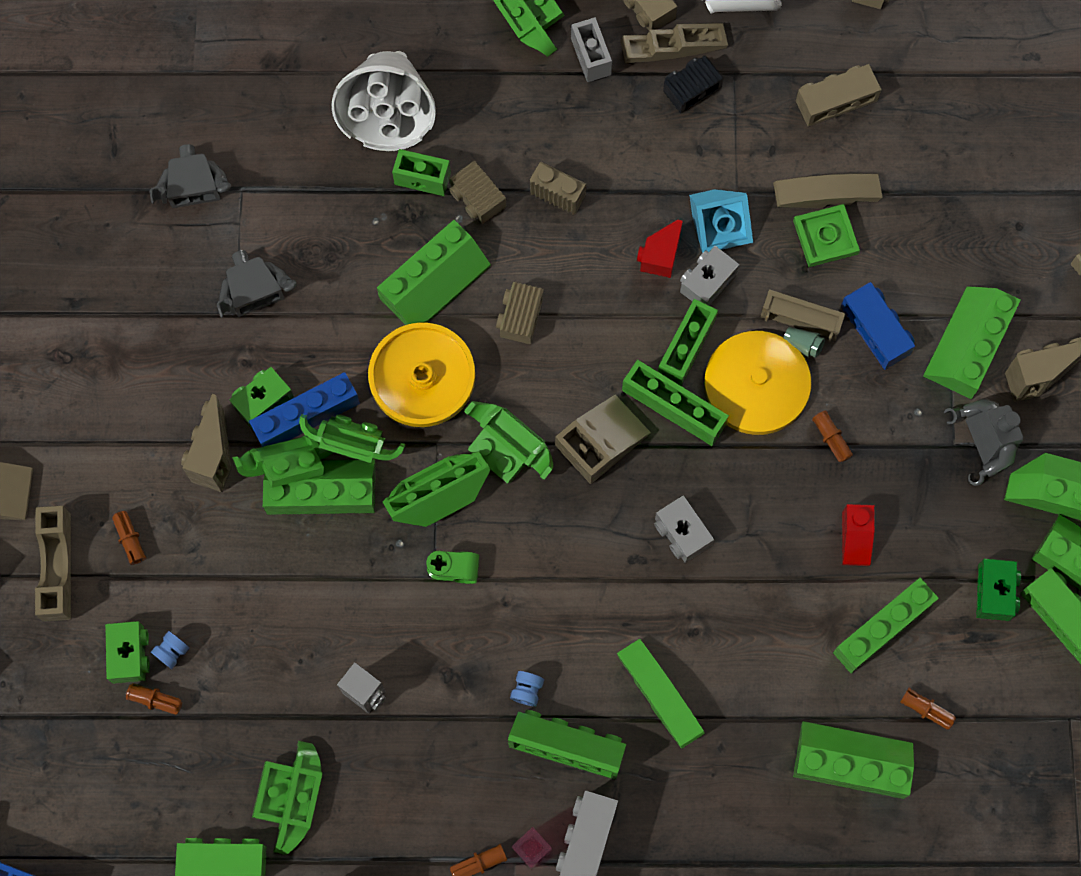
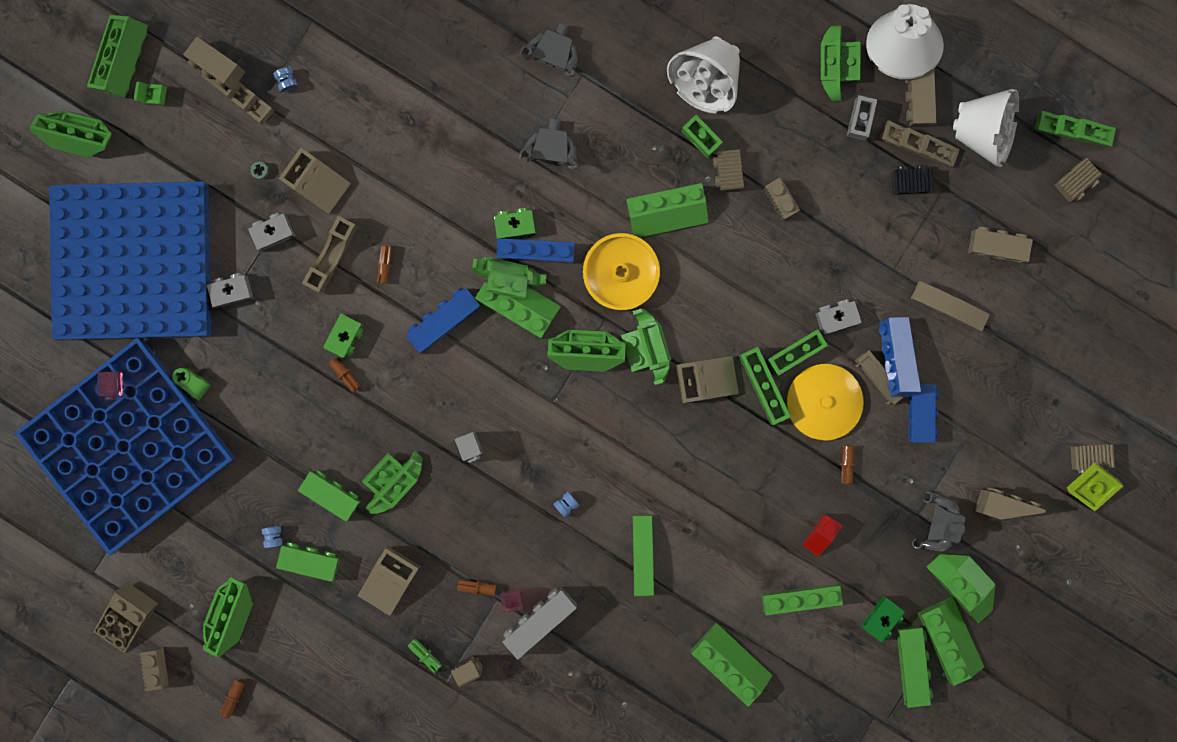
camera: 25 degrees right, 15 degrees up
medium blue wheel [151,631,190,670] -> none
dark tan slope [181,394,231,492] -> none
bright green plate [299,414,406,463] -> none
bright green piece [426,551,479,584] -> none
dark tan brick [496,282,544,345] -> none
bright green slope [508,710,626,780] -> none
red slope [637,220,683,278] -> none
light grey brick [654,495,714,563] -> none
medium azure slope [689,189,753,253] -> none
sand green cone [784,327,825,358] -> none
bright green plate [793,204,860,267] -> none
dark orange axle [900,687,956,730] -> none
bright green slope [923,286,1021,399] -> none
none -> blue brick [405,288,481,354]
none -> brick [879,317,921,397]

